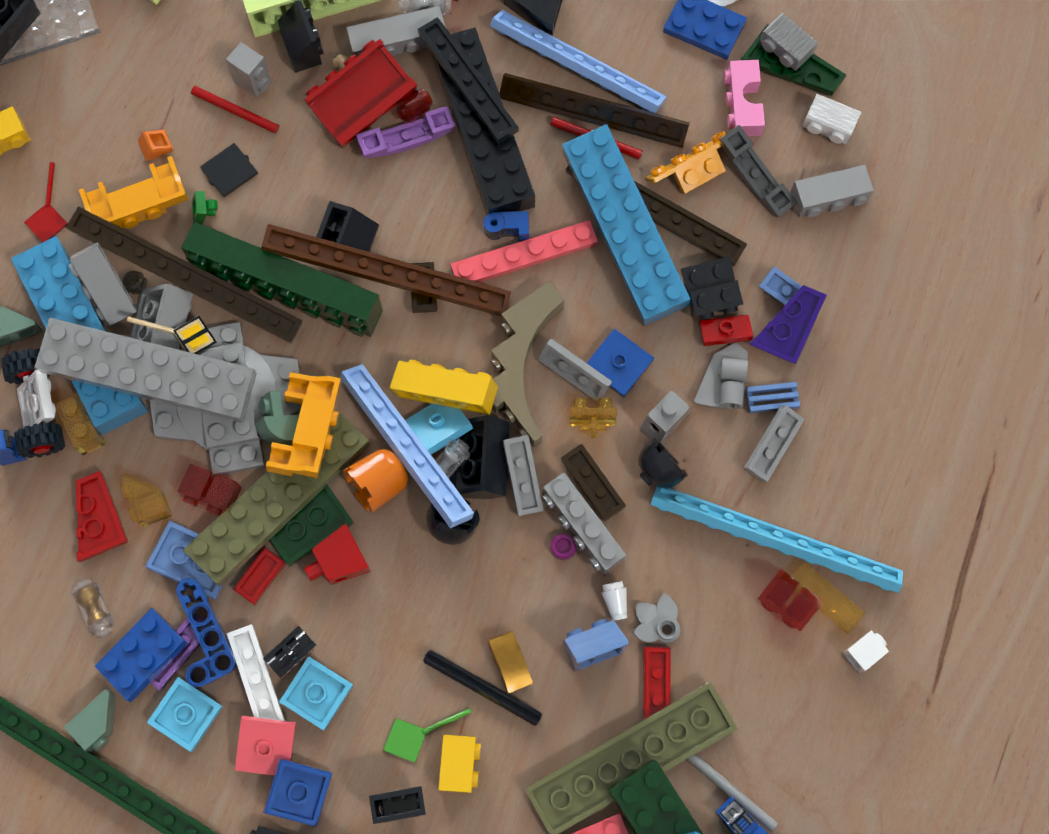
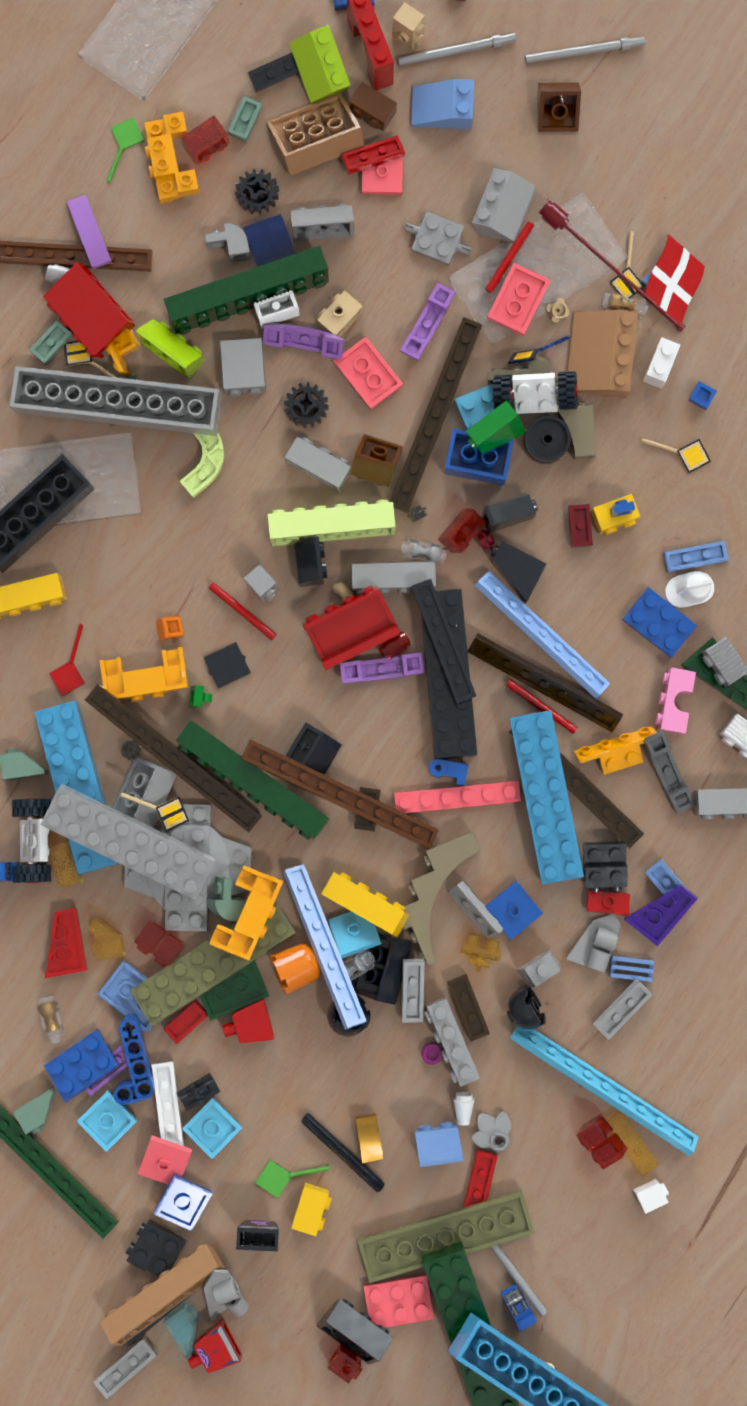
camera: 10 degrees right, 10 degrees up
light grey brick [69,242,137,326] -> none

